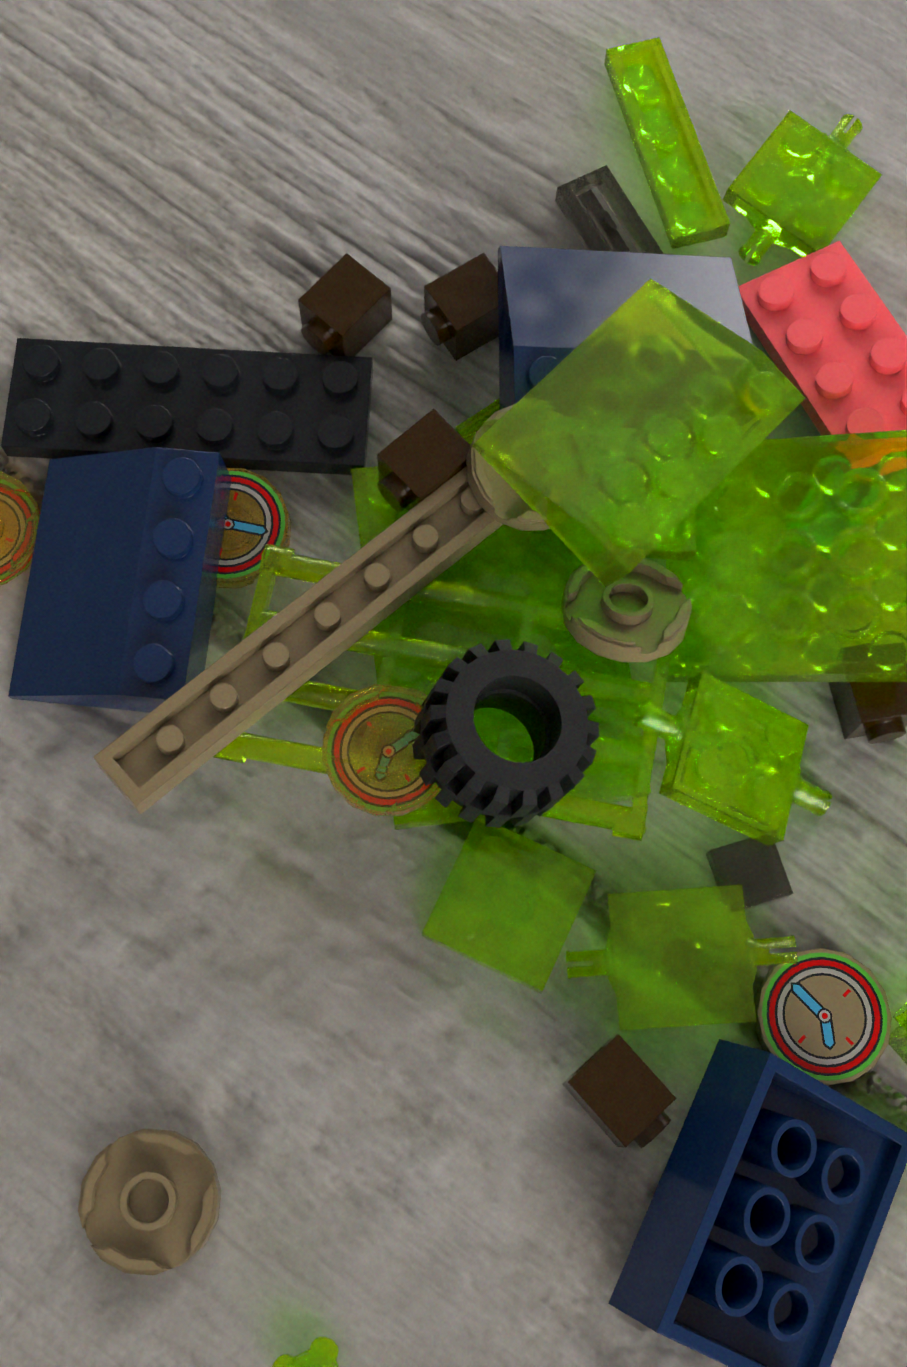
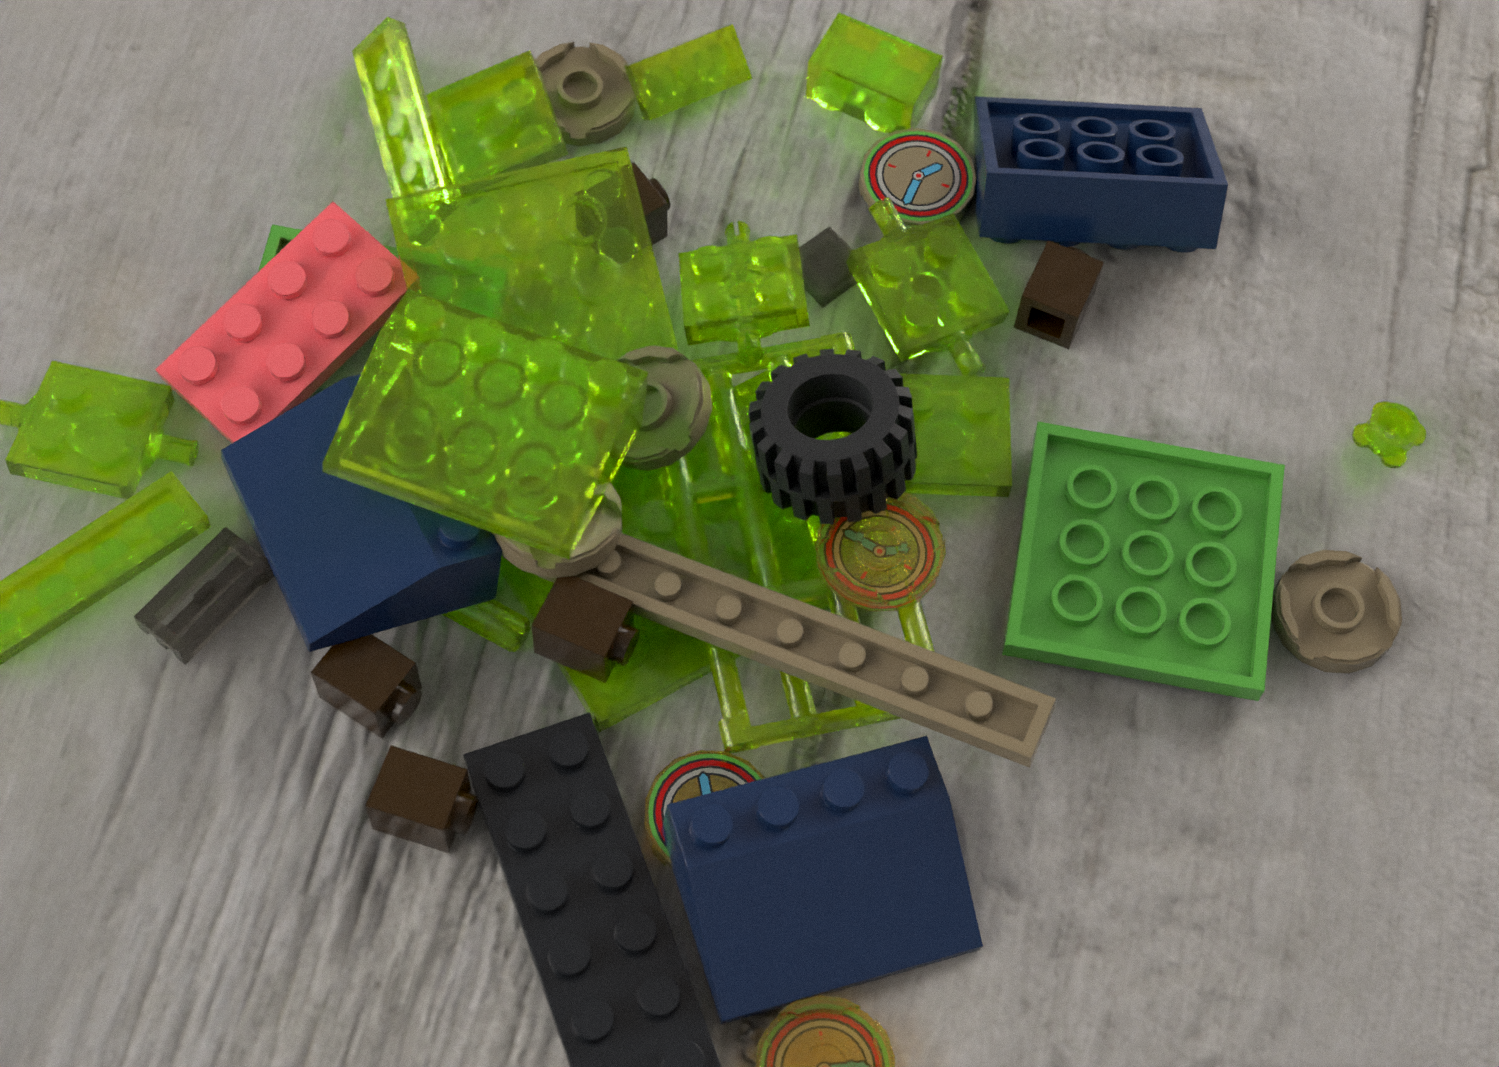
camera: 115 degrees left, 10 degrees down
none -> bright green plate [1002,422,1285,701]

